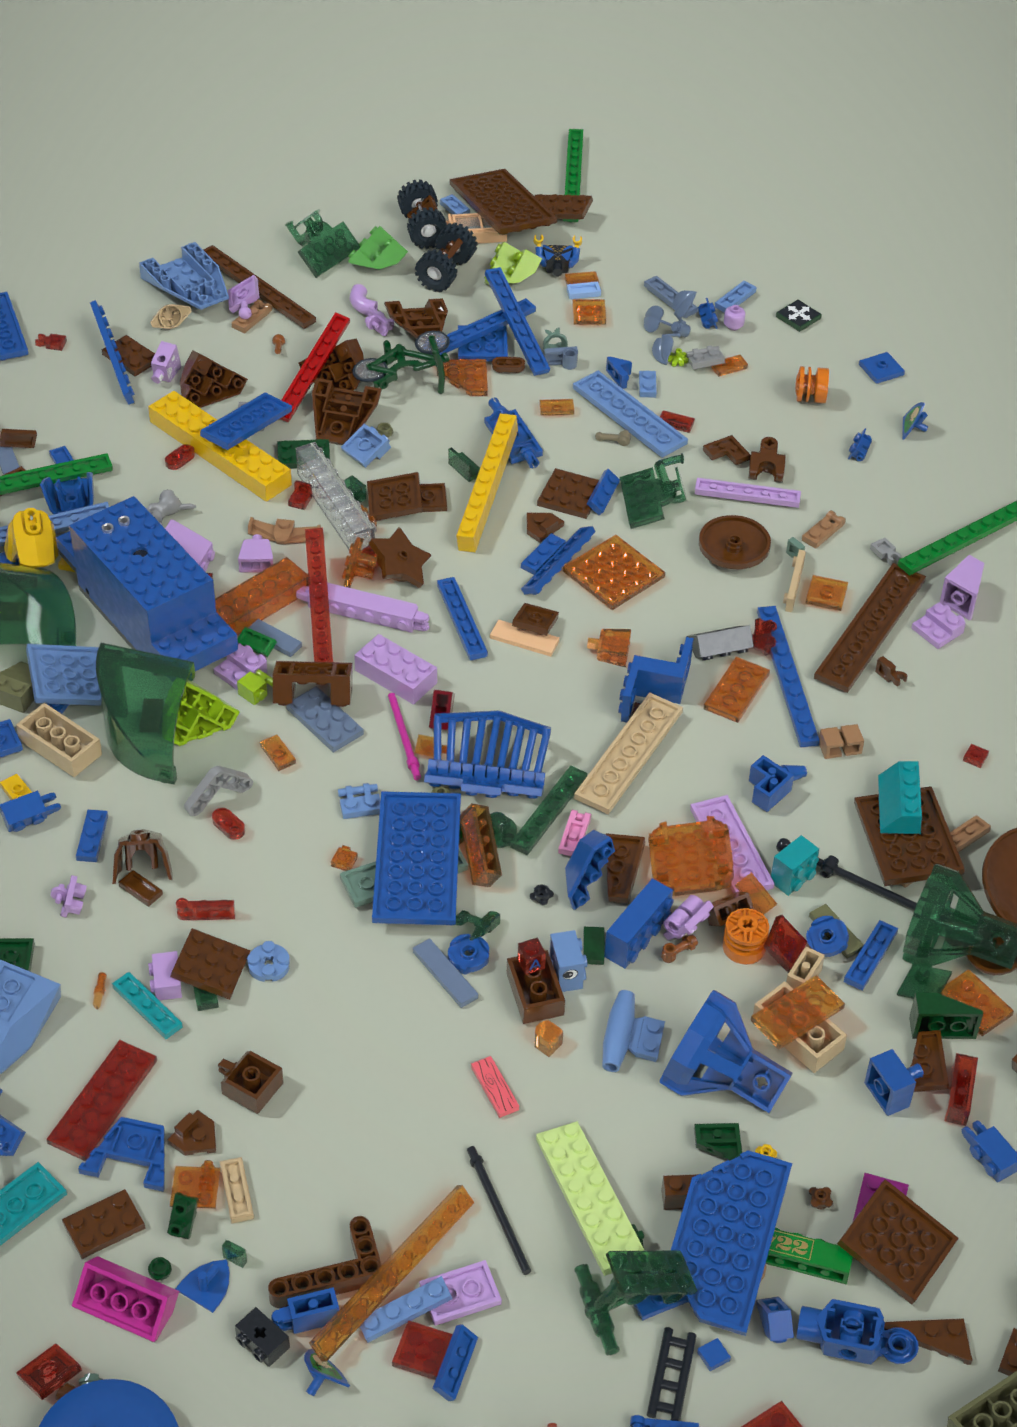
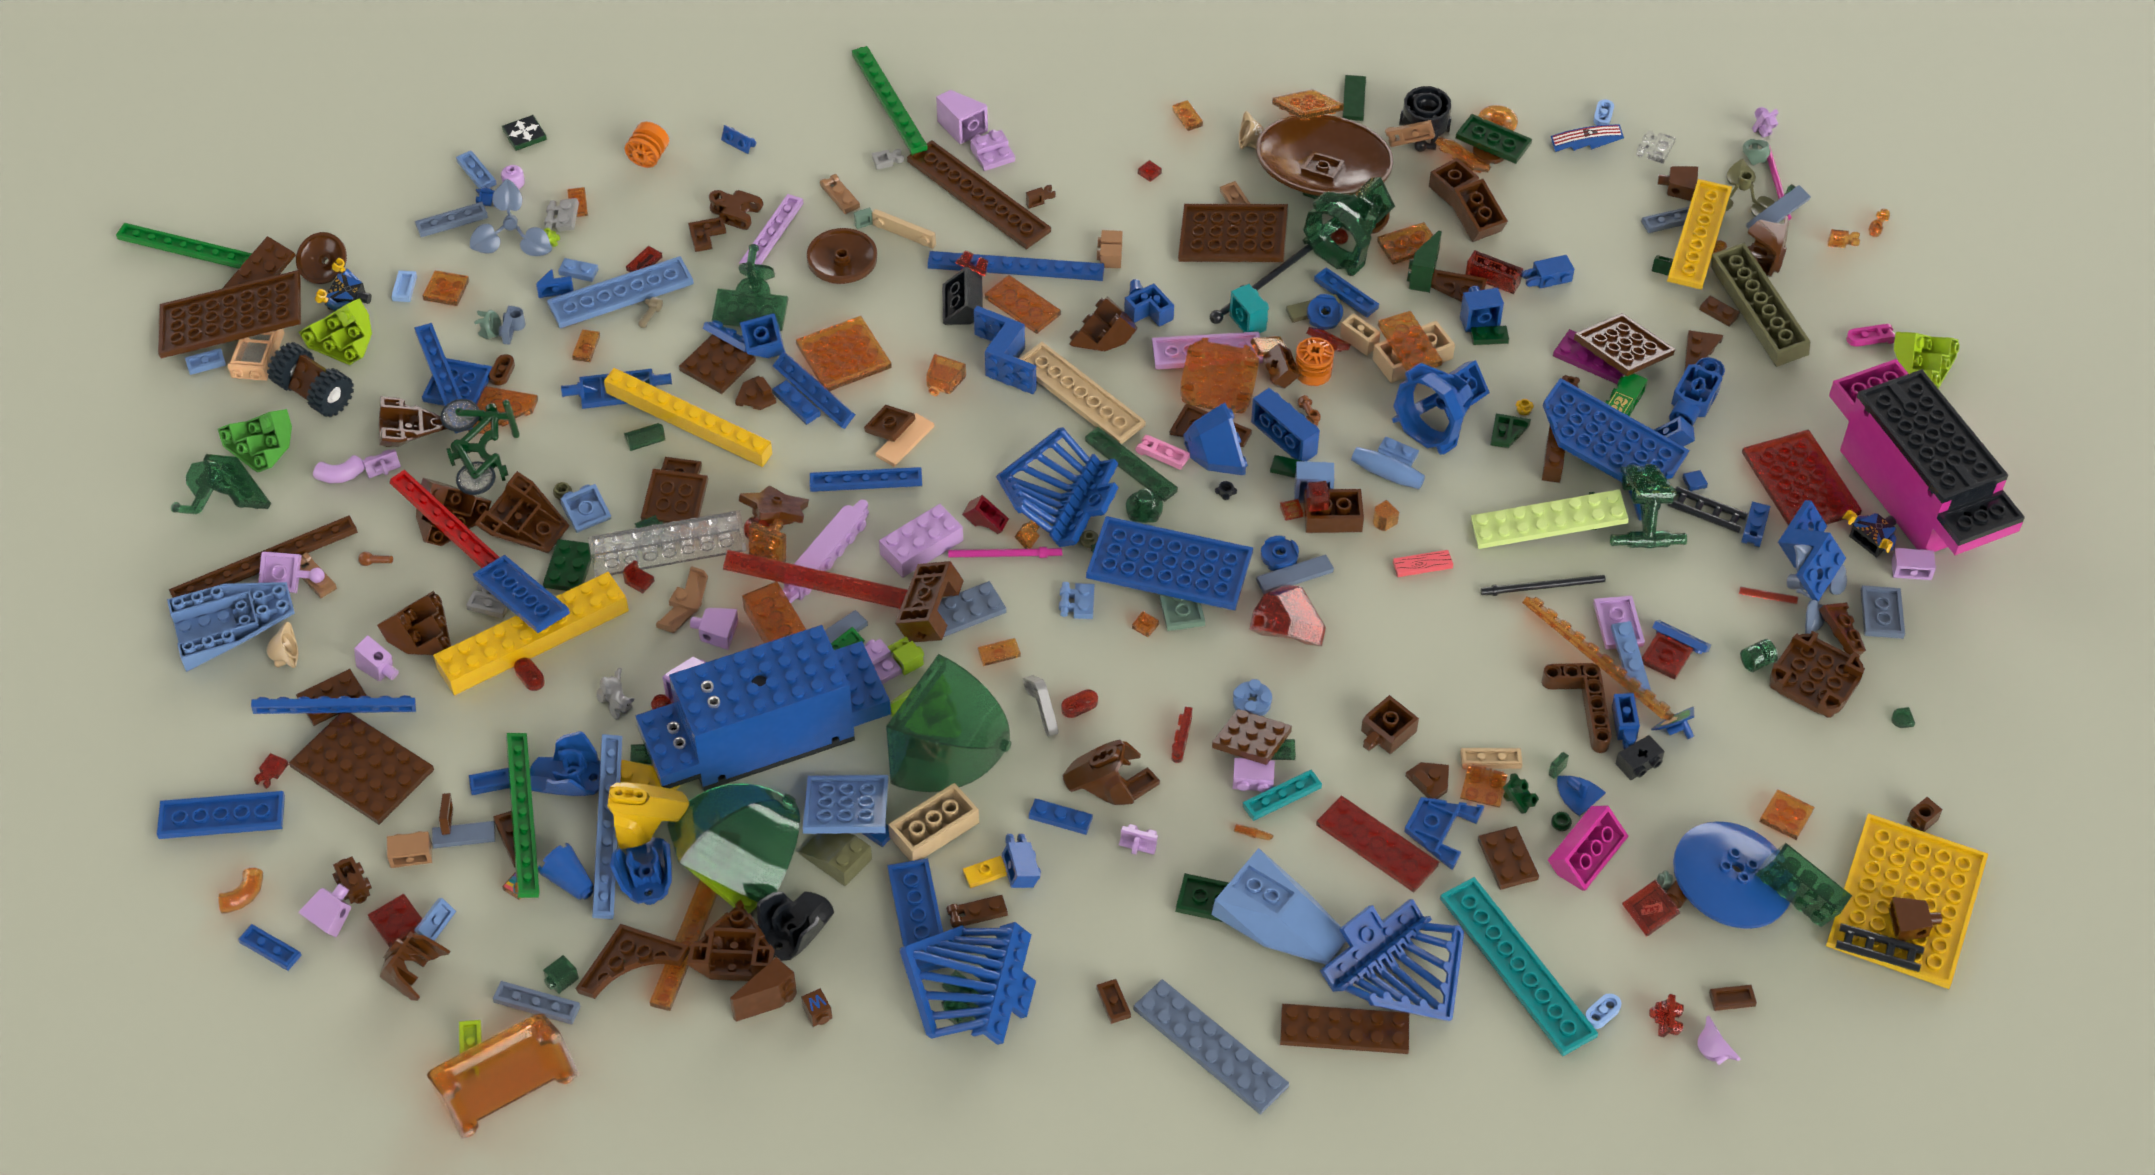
camera: 75 degrees left, 5 degrees up
black plate [397,179,447,249] -> none
clear green piece [456,910,500,941] -> none
clear orange brick [460,803,502,887] -> none
blue plate [485,267,550,376] -> none
clear orange tile [565,271,599,285] -> none
lavender plate [663,895,714,940] -> none
clear orange plate [805,575,848,611] -> none
blue plate [859,352,905,384] -> none
teal slope [878,761,922,834] -> none
clear green piece [897,964,952,999] -> none
blue shield [902,402,928,440] -> none
none -> reddish brown plate [289,713,434,825]
none -> reddish brown dish [296,232,347,284]
none -> blue slope [740,313,786,359]
none -> reddish brown brick [1069,296,1138,352]
none -> clear red brick [1249,585,1326,646]
none -> dark green plate [1470,325,1509,345]

